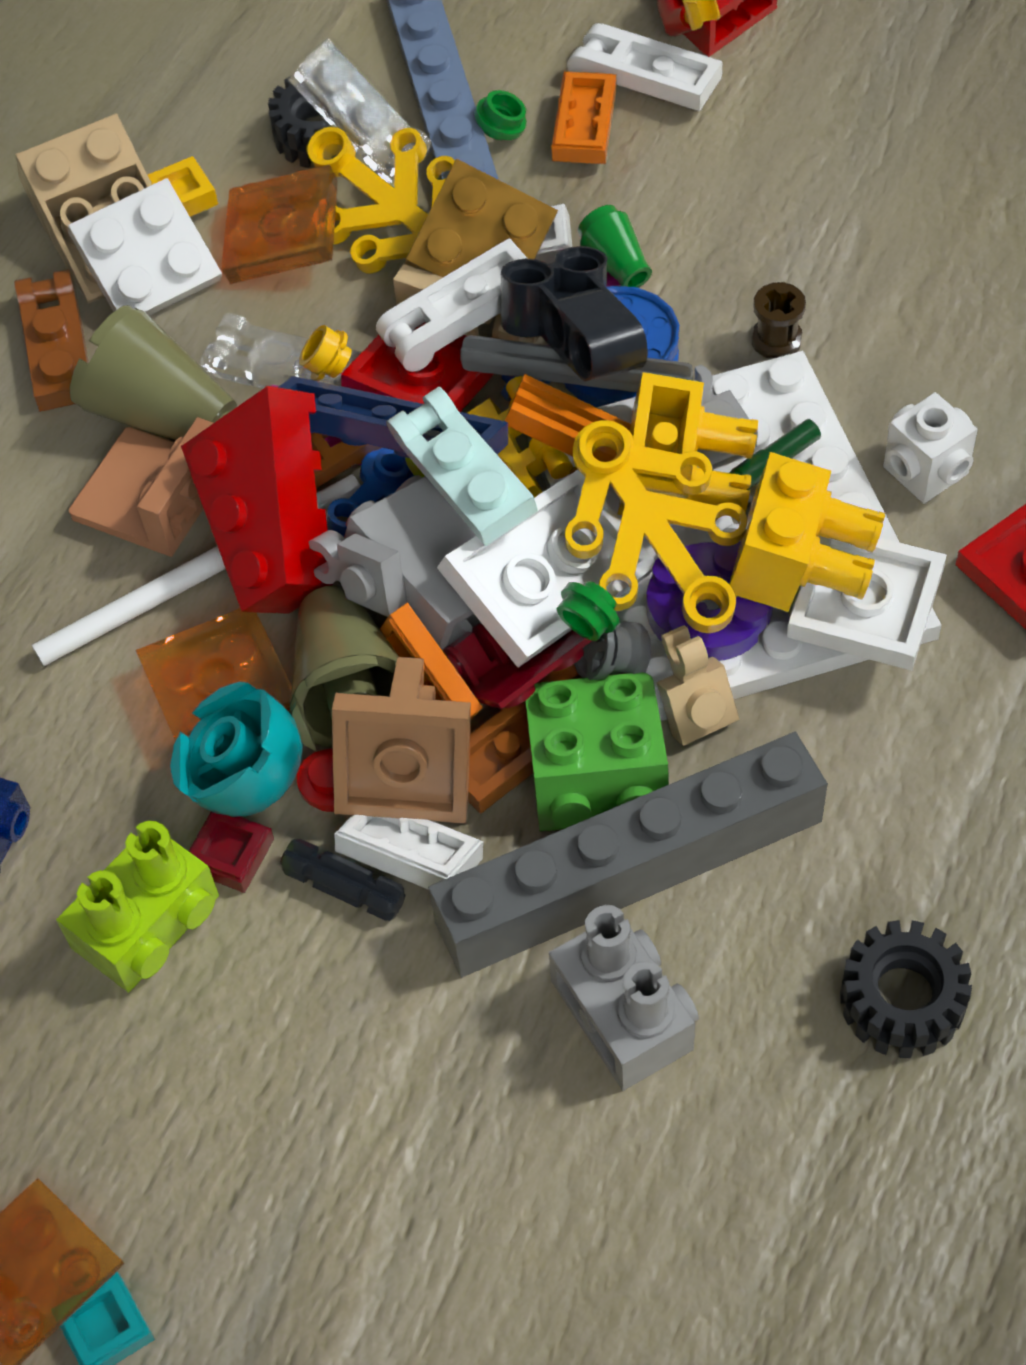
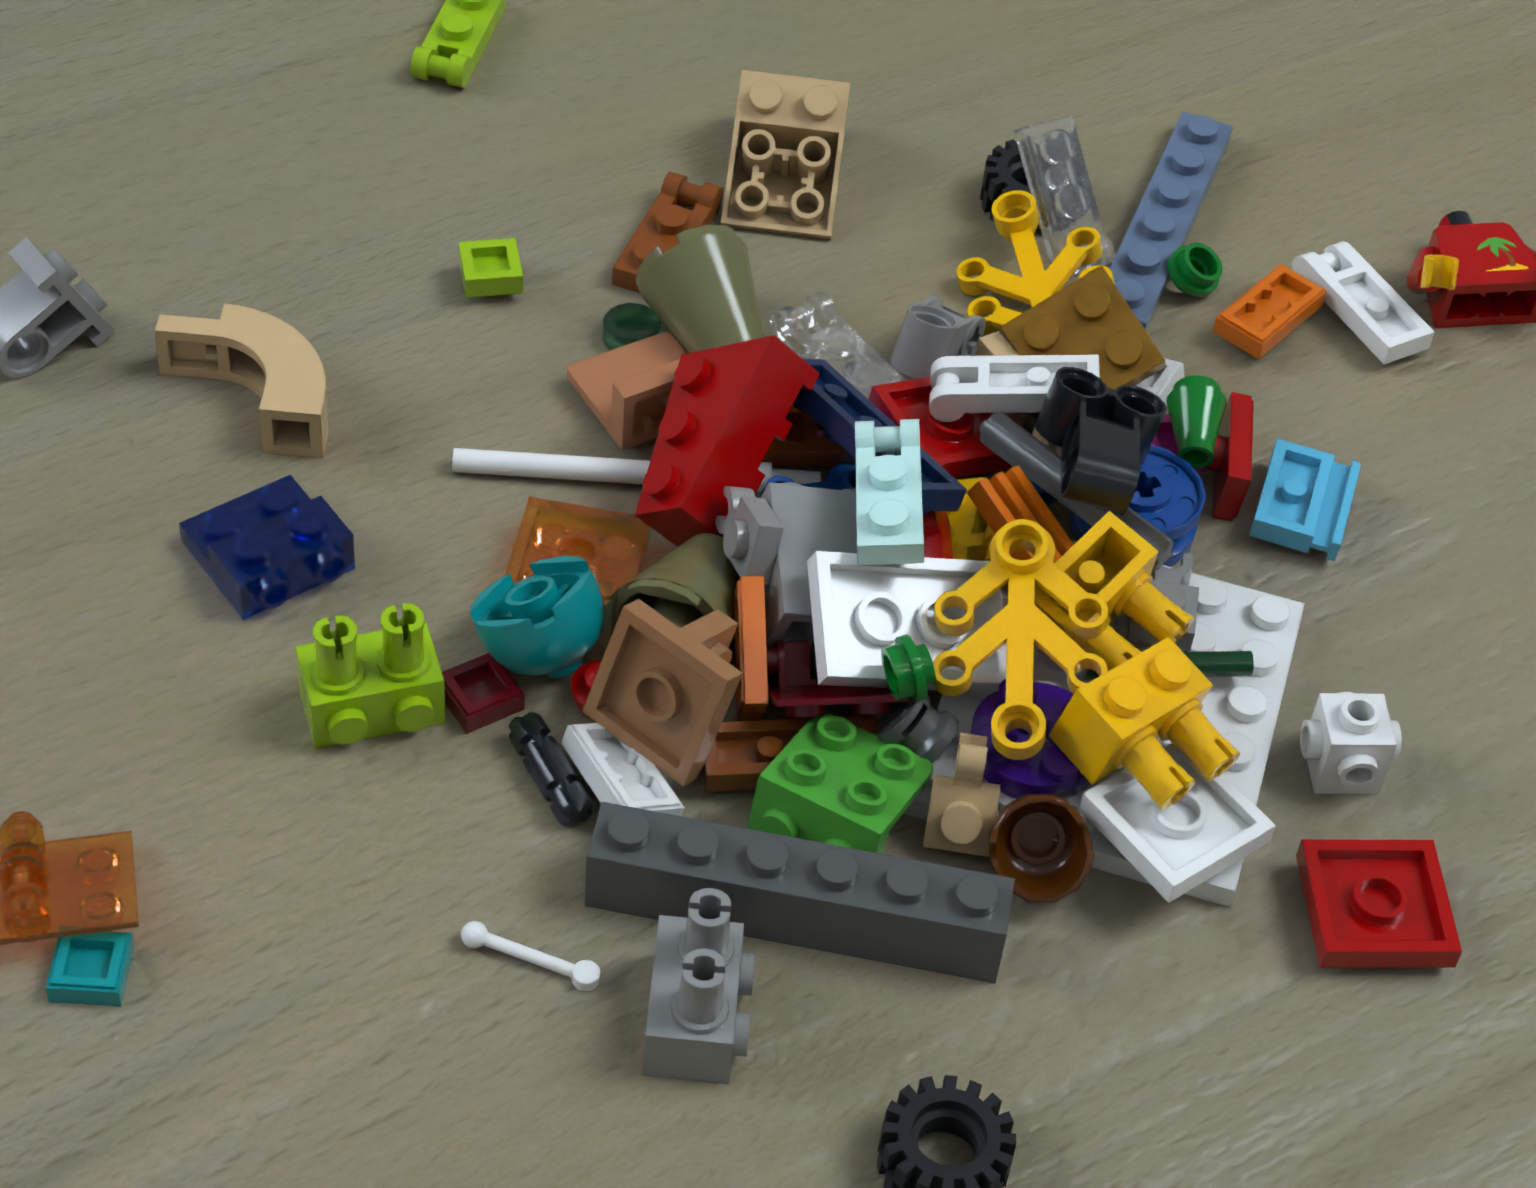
camera: 25 degrees right, 10 degrees down
white plate [68,178,222,316] -> none
yellow plate [148,156,219,217] -> none
clear orange plate [221,164,338,284] -> none
yellow plate [299,325,352,381] -> none
dark brown bush [752,282,806,358] -> none
none -> white hinge [460,921,601,992]
none -> clear green tile [603,303,661,350]
none -> light grey piece [890,295,986,379]
none -> reddish brown hair [989,794,1094,903]
none -> red plate [1206,392,1254,521]
none -> medium azure plate [1249,438,1361,561]

